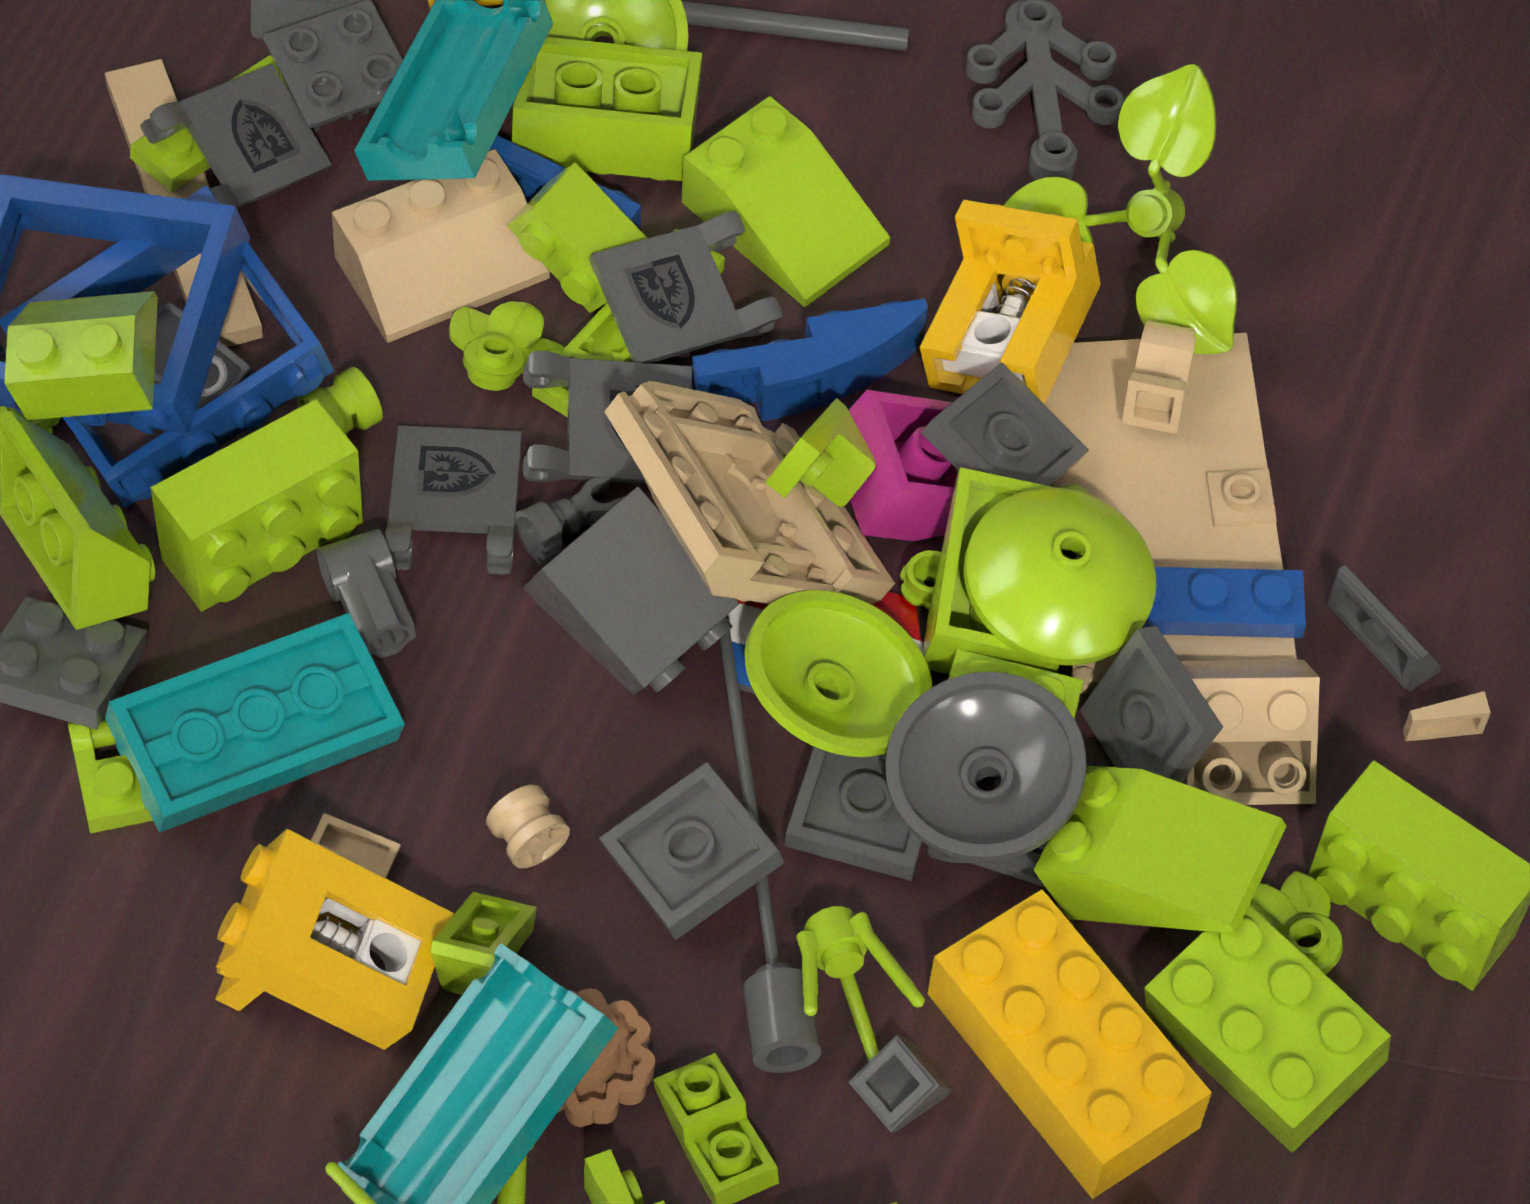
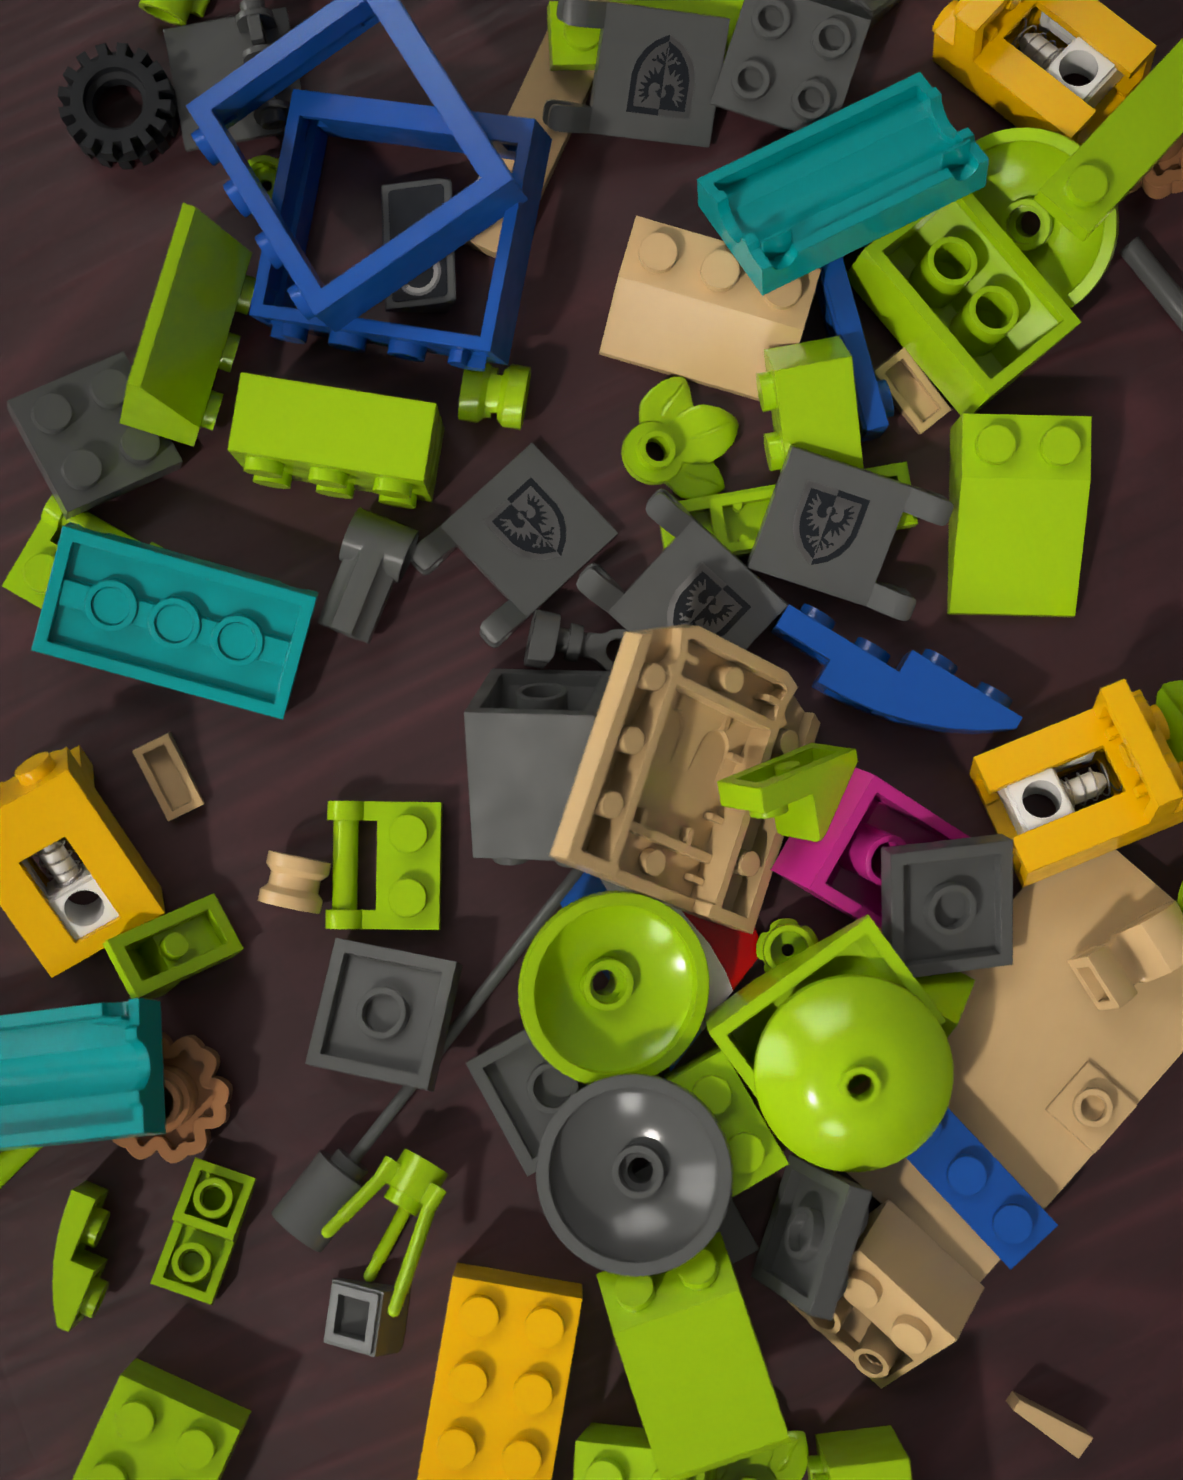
camera: 45 degrees right, 30 degrees up
lime slope [4,291,158,420] -> none
dark grey slope [1327,565,1443,692] -> none
none -> lime plate [325,801,443,930]
none -> tan piece [874,347,951,435]

